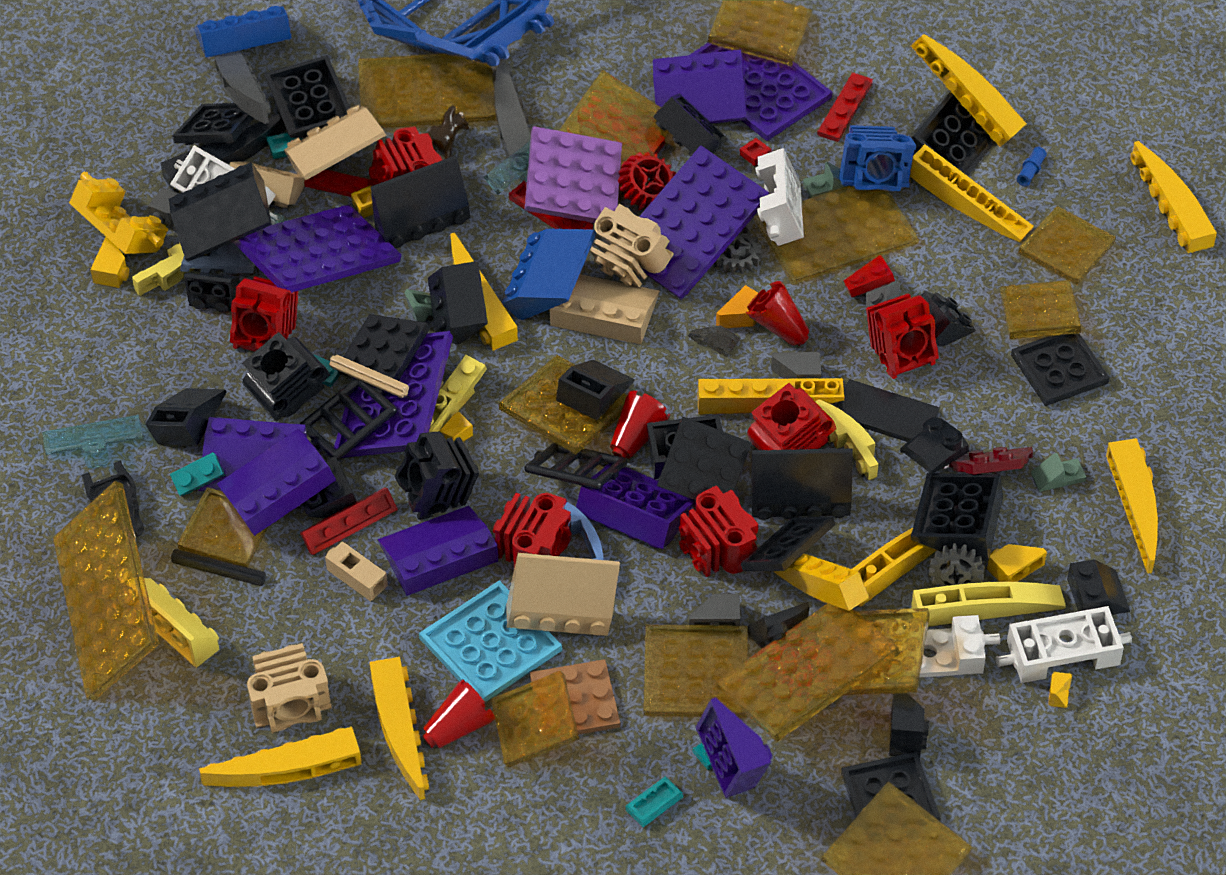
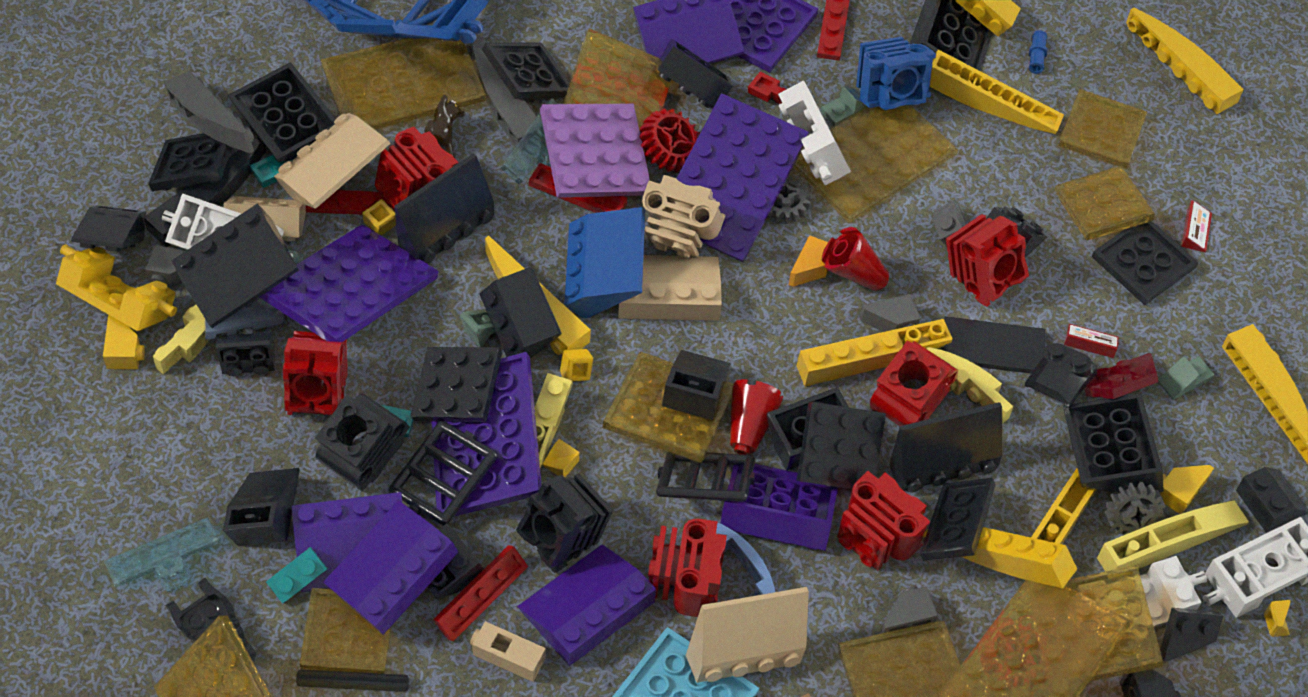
camera: 20 degrees left, 5 degrees up
blue slope [194,6,292,58] -> none
tan axle [329,355,409,398] -> none
clear smoke slope [688,326,741,357] -> none
black slope [745,602,810,647] -> none
red wing [843,255,895,298] -> none
none -> black slope [71,205,146,252]
none -> black plate [482,42,575,99]
none -> yellow slope [560,349,593,381]
none -> red slope [1064,324,1119,358]
none -> black wing [1158,607,1223,661]
none -> slope [1181,200,1212,253]

